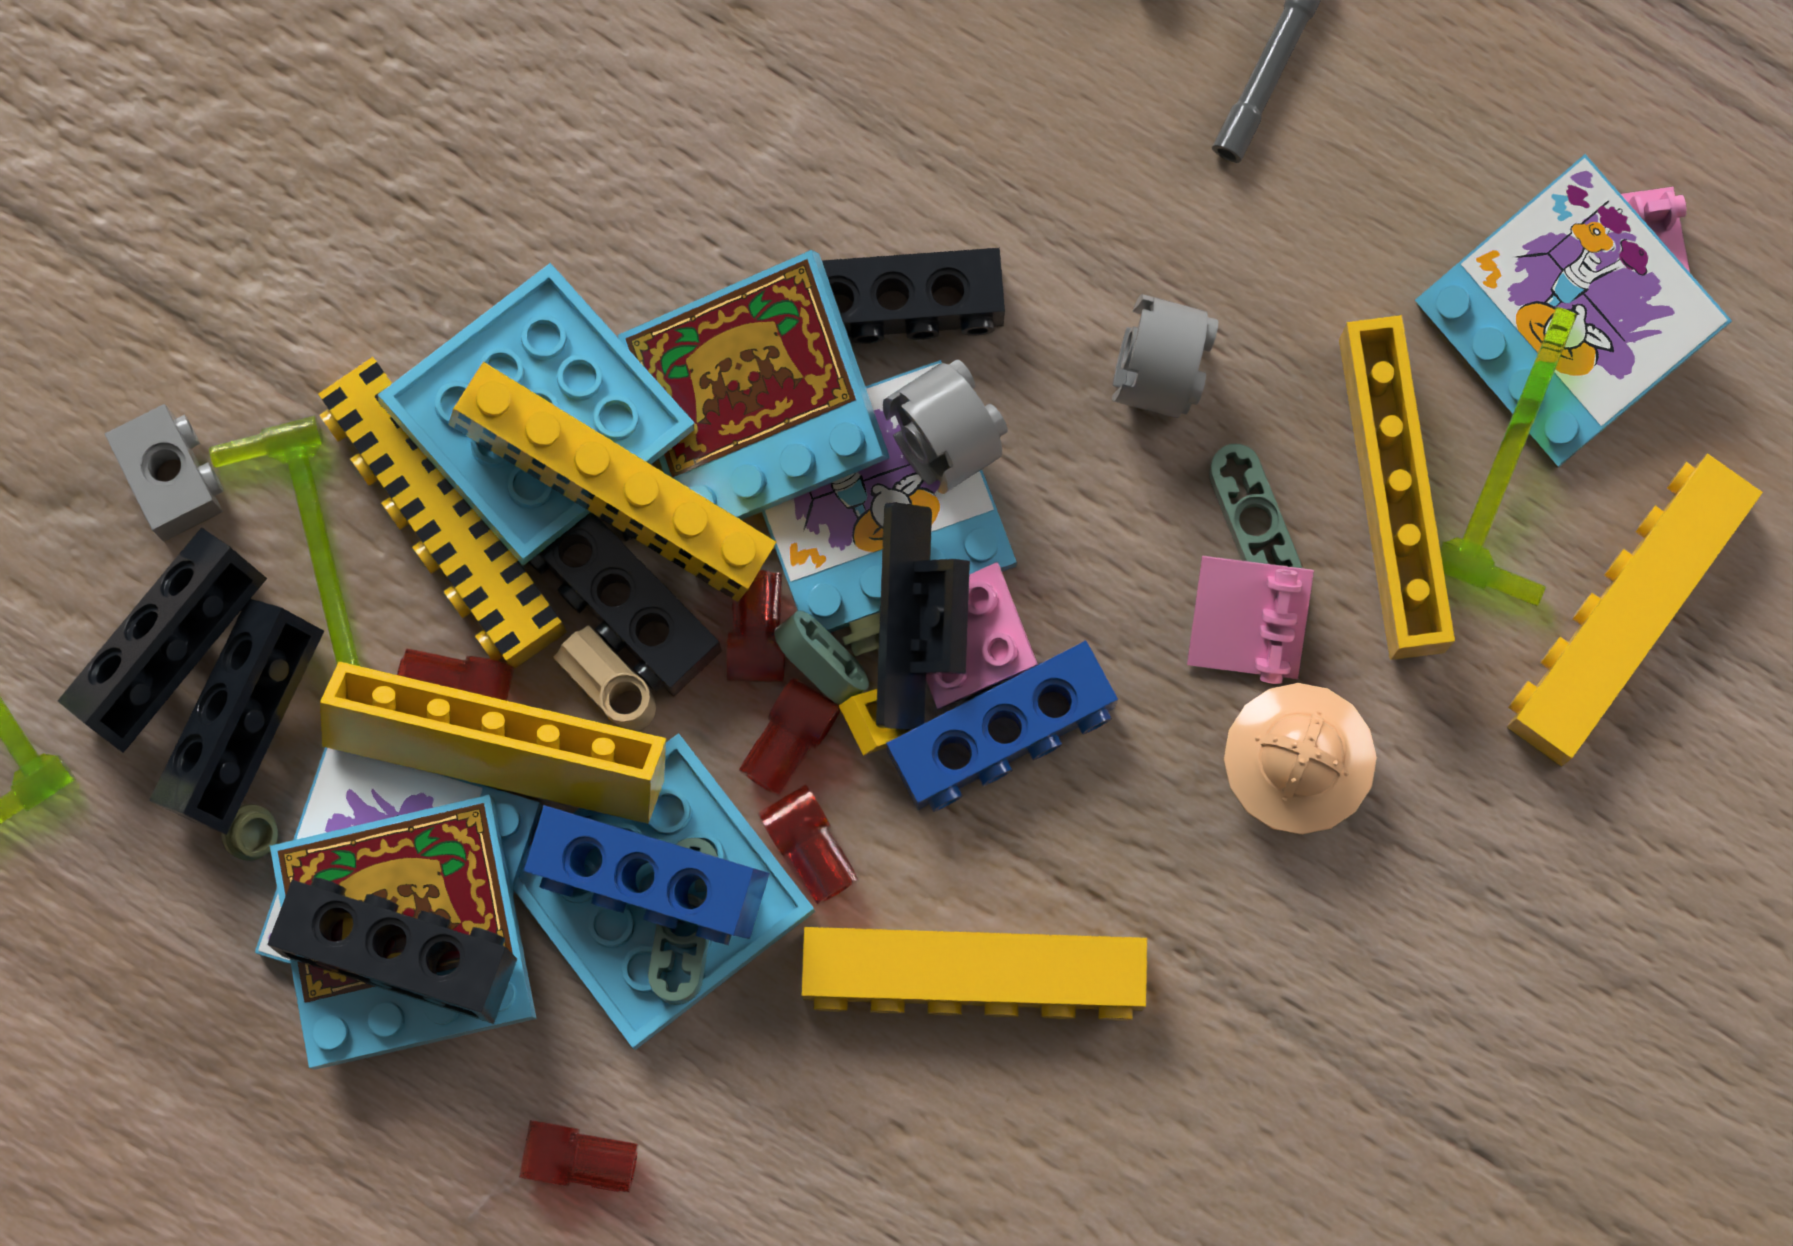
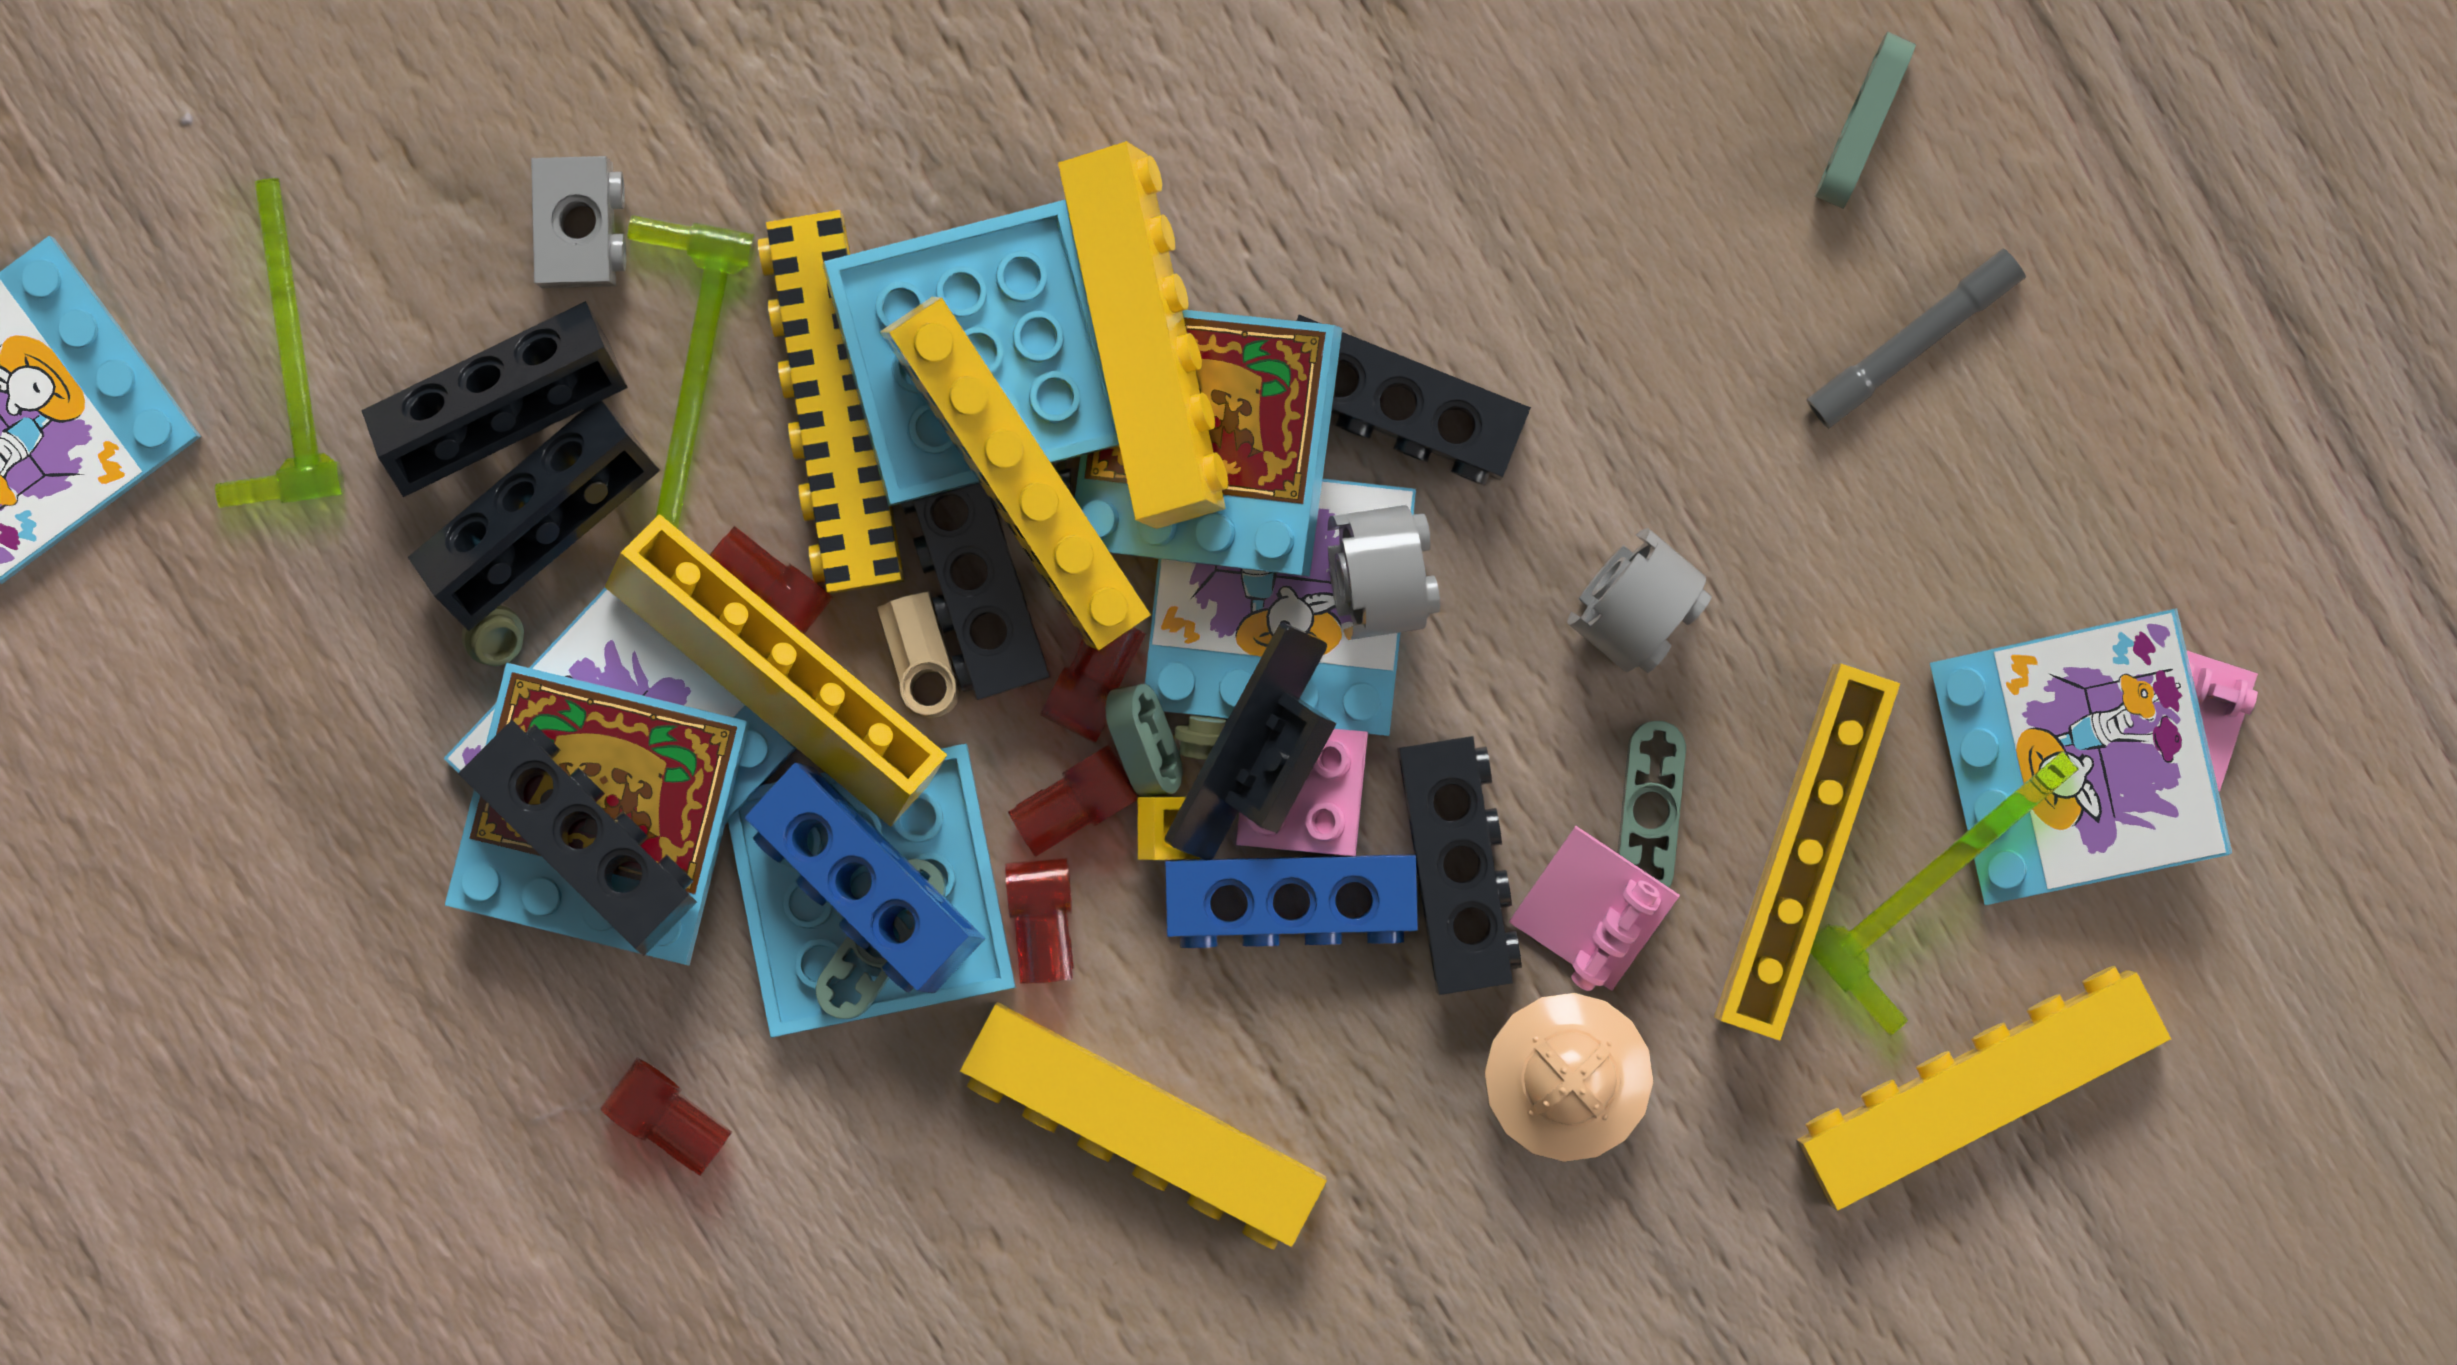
camera: 30 degrees right, 10 degrees up
none -> yellow brick [1058,141,1228,529]
none -> black brick [1397,736,1522,995]

